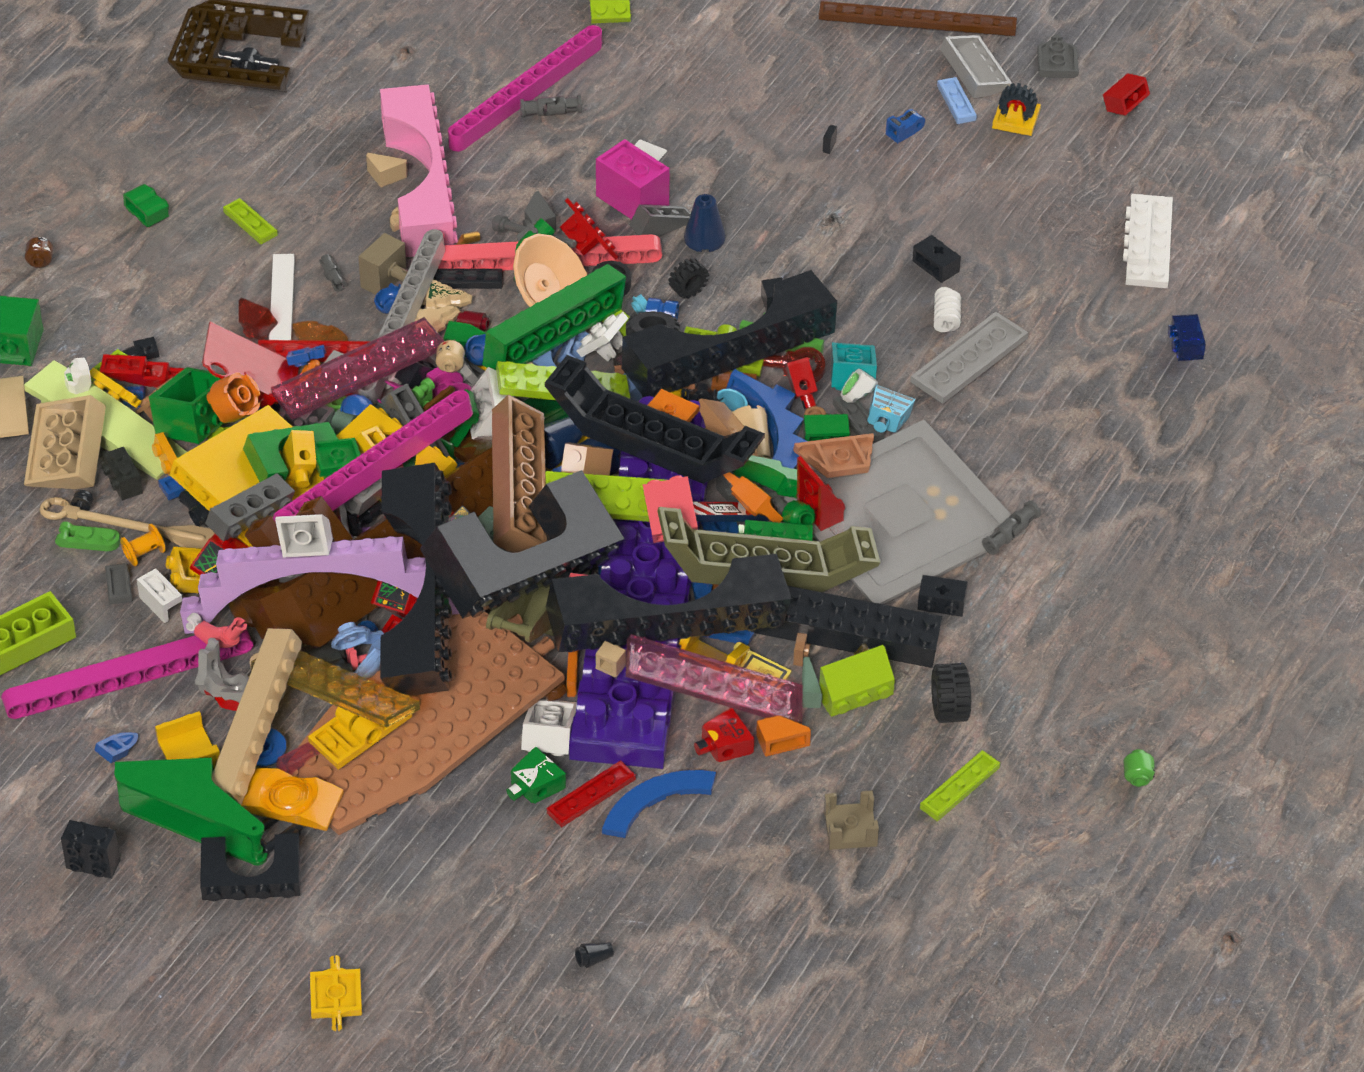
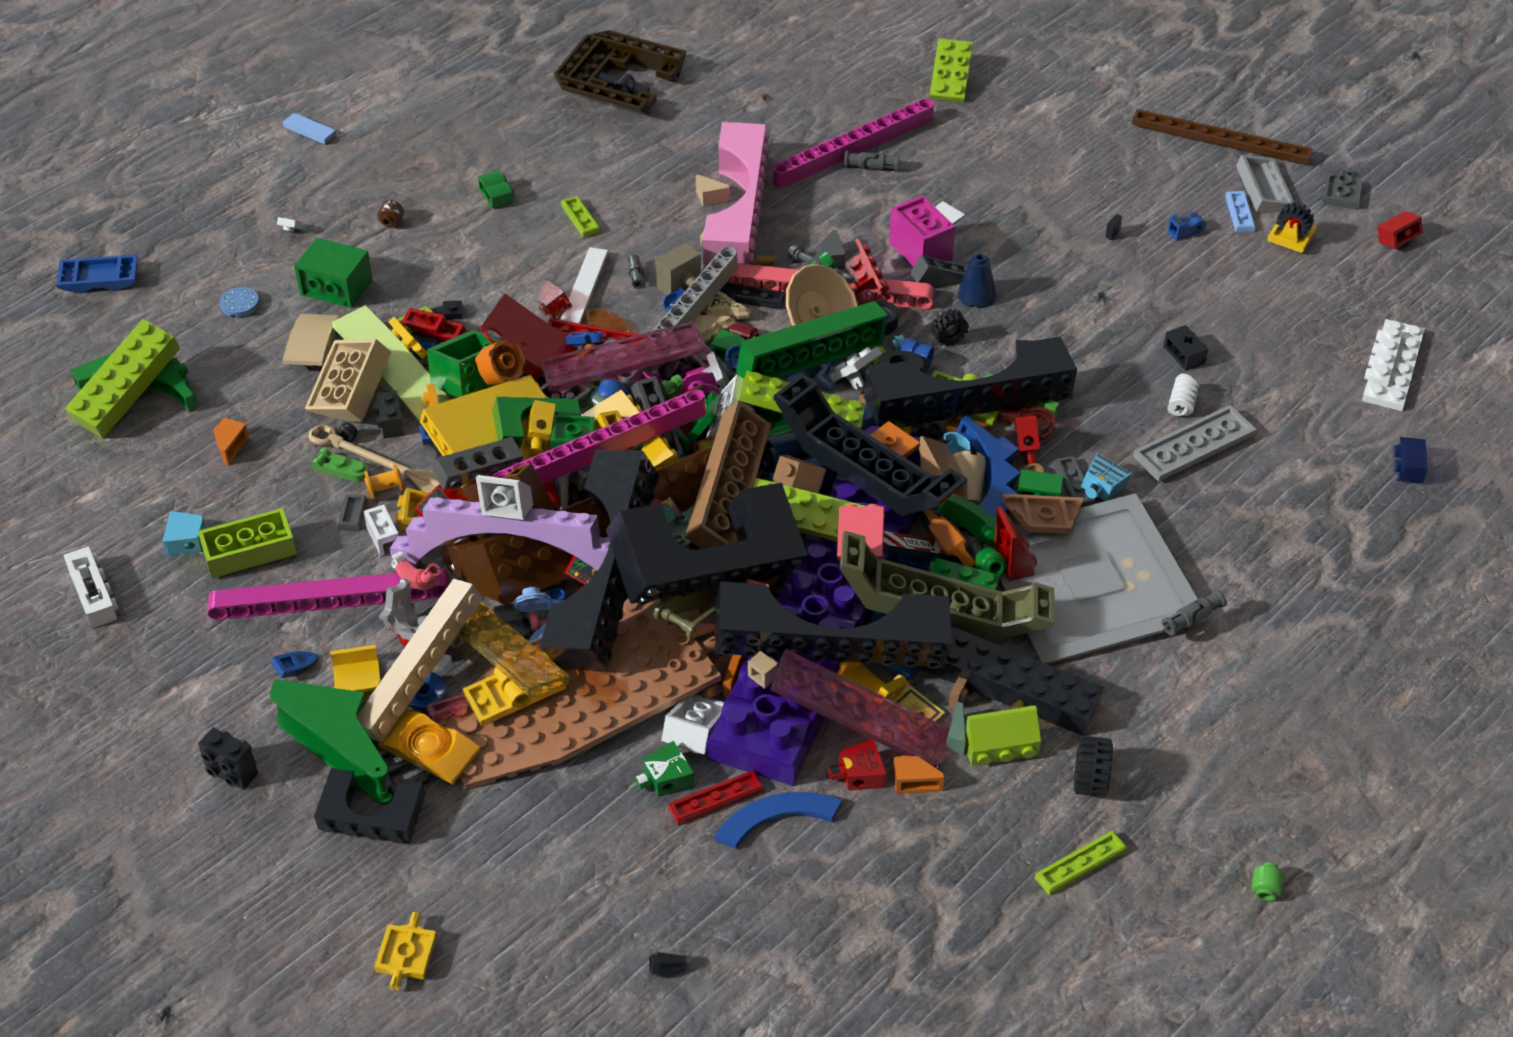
camera: 15 degrees right, 0 degrees up
white rock [64,358,91,394] -> none
tan head [436,340,465,372] -> none
dark tan panel [824,791,879,850] -> none
teal slope [831,342,877,391] -> none
white rock [841,369,878,403] -> none
black brick [917,575,968,617] -> none

